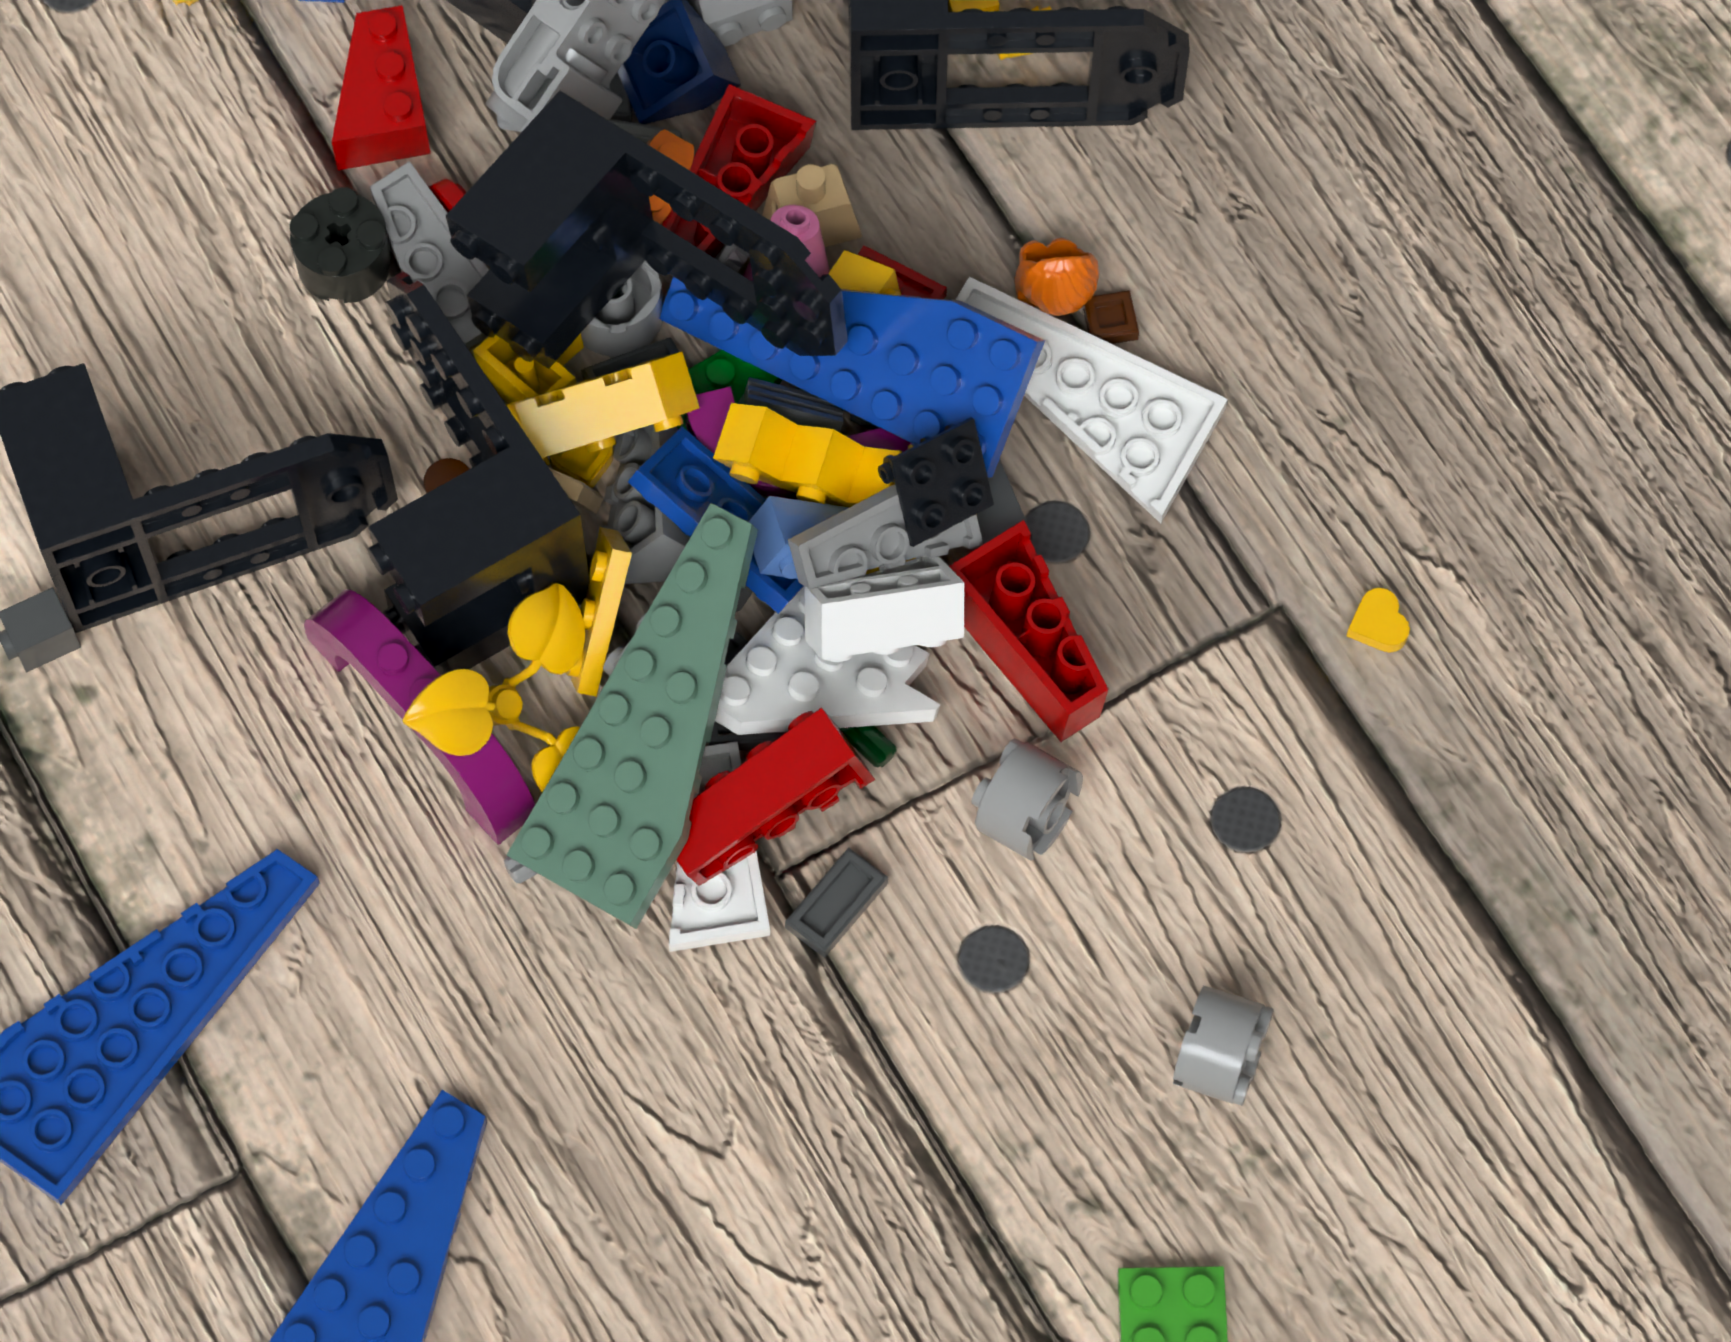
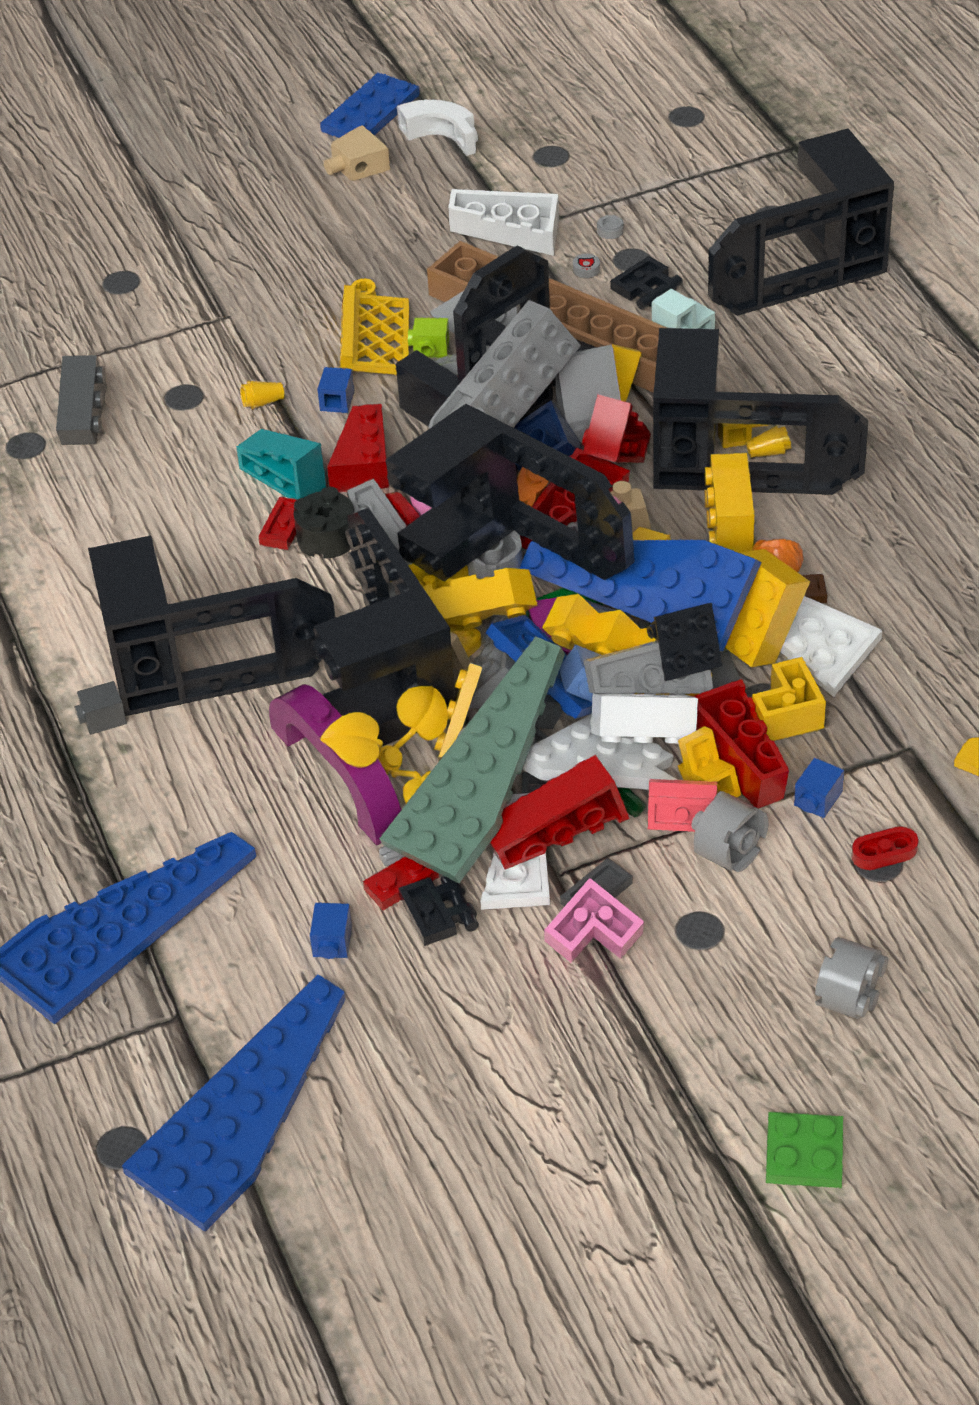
camera: 10 degrees right, 20 degrees down
none -> teal wedge [236,429,326,500]
none -> red plate [258,497,296,550]
none -> blue brick [310,903,352,959]
none -> red plate [363,857,439,911]
none -> black plate [398,876,479,946]
none -> bright pink brick [544,878,644,963]
none -> red wedge [582,394,651,463]
none -> coral plate [648,779,717,832]
none -> yellow brick [678,726,741,798]
none -> yellow brick [704,453,754,553]
none -> yellow brick [725,549,810,667]
none -> yellow brick [752,657,826,741]
none -> blue brick [794,758,844,818]
none -> red plate [851,827,919,870]

